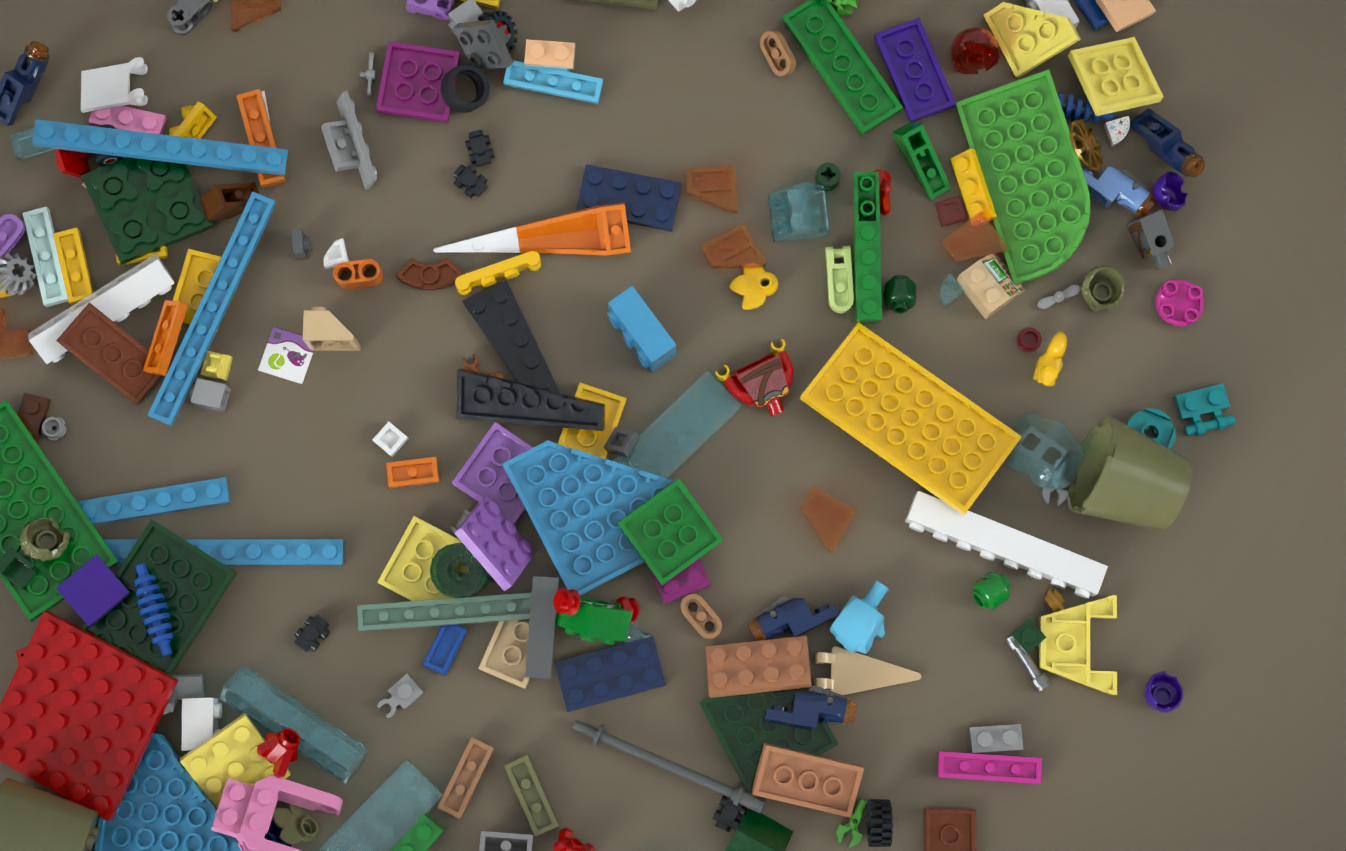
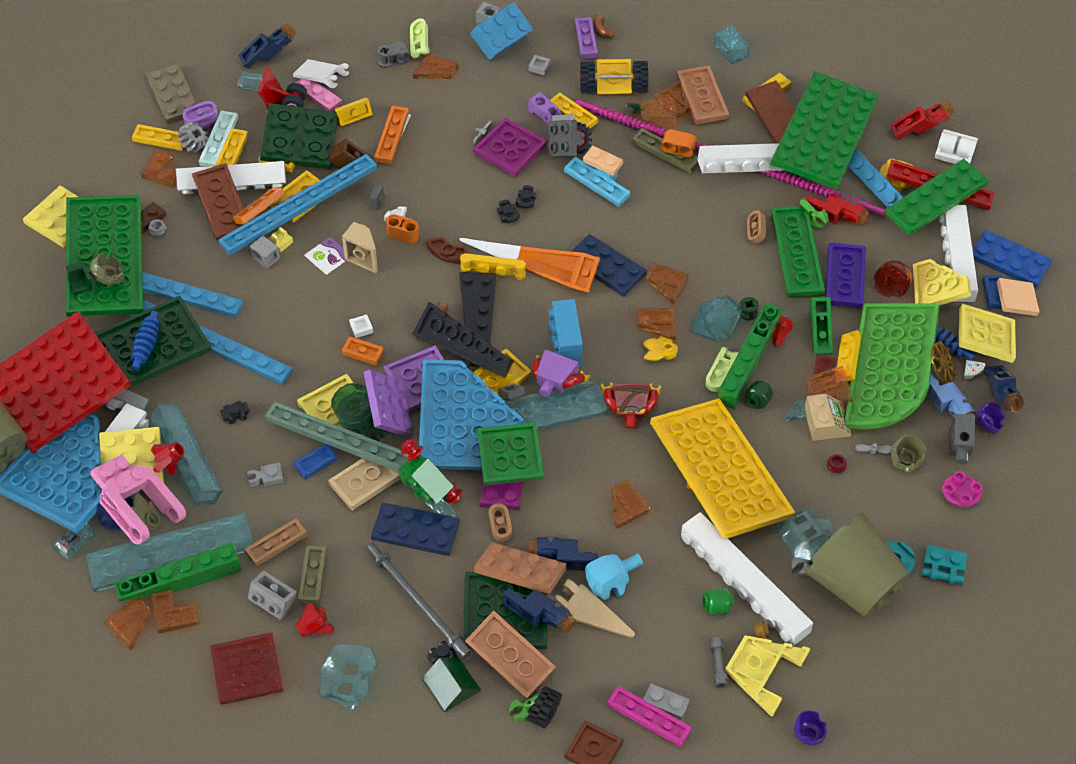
camera: 30 degrees right, 25 degrees down
dark azure plate [32,119,288,176] -> none
dark purple tile [56,554,131,628] -> none
light grey bracket [321,91,377,190] -> none
black tyre [440,64,490,113] -> none
dark grey tile [525,574,559,679] -> none
dark green plate [1009,618,1047,654] -> none
yellow animal [1033,332,1067,387] -> none
none -> medium lavender torso [532,349,591,397]

